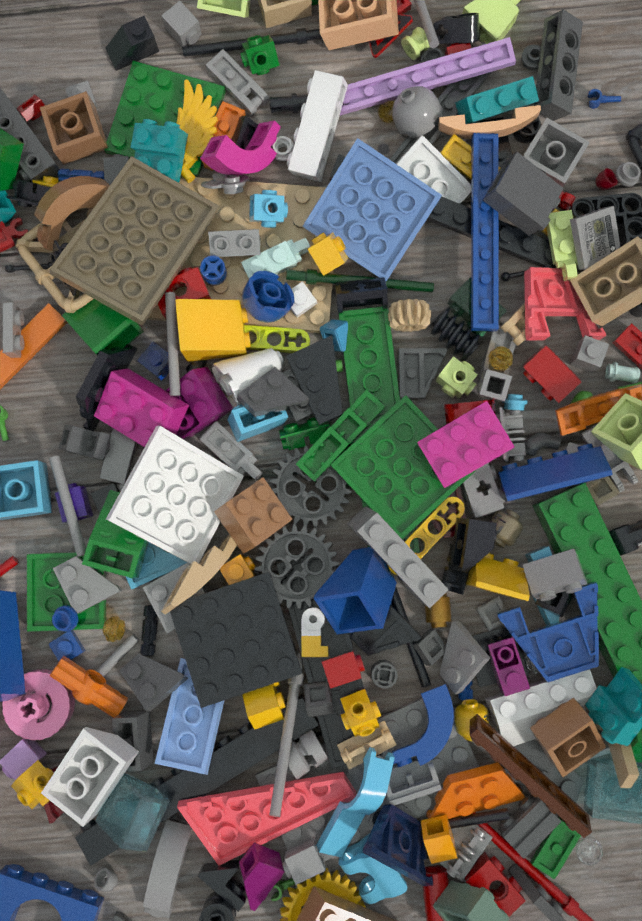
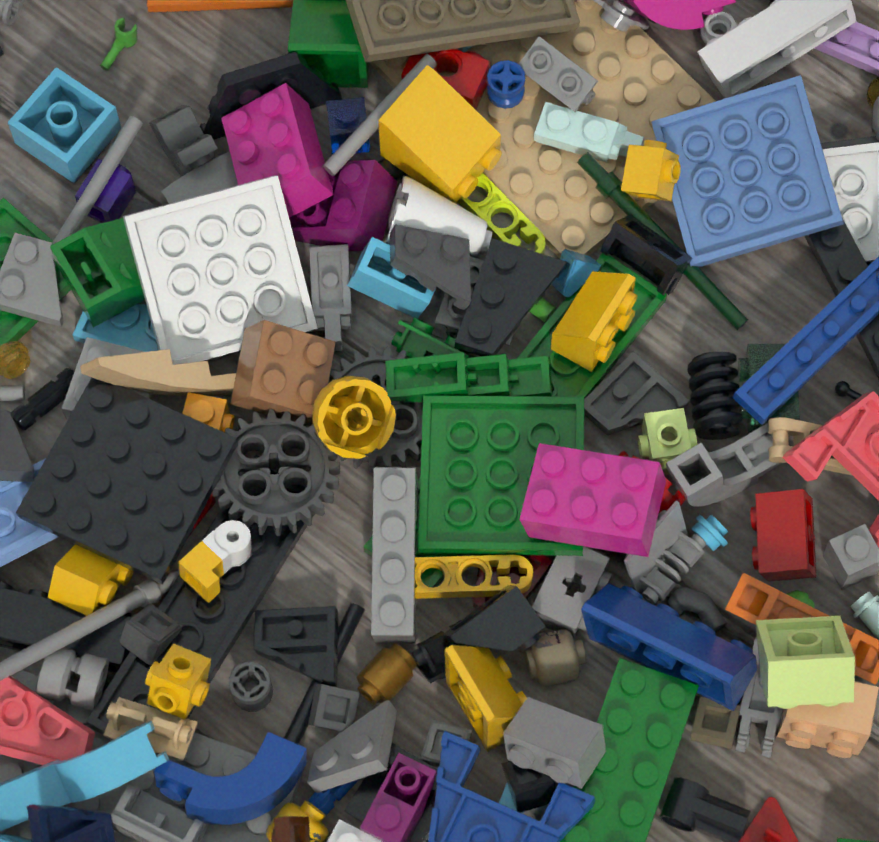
camera: 45 degrees right, 15 degrees down
blue cylinder [242,271,295,323] -> none
medium azure brick [249,190,288,228] -> none
white plate [290,281,317,318] -> none
blue slope [314,547,397,634] -> none
red brick [322,651,365,689] -> none
tan gear [388,299,431,332] -> none
clear yellow plate [488,346,513,371] -> none
none -> yellow cylinder [312,376,396,459]
none -> yellow slope [551,271,638,372]

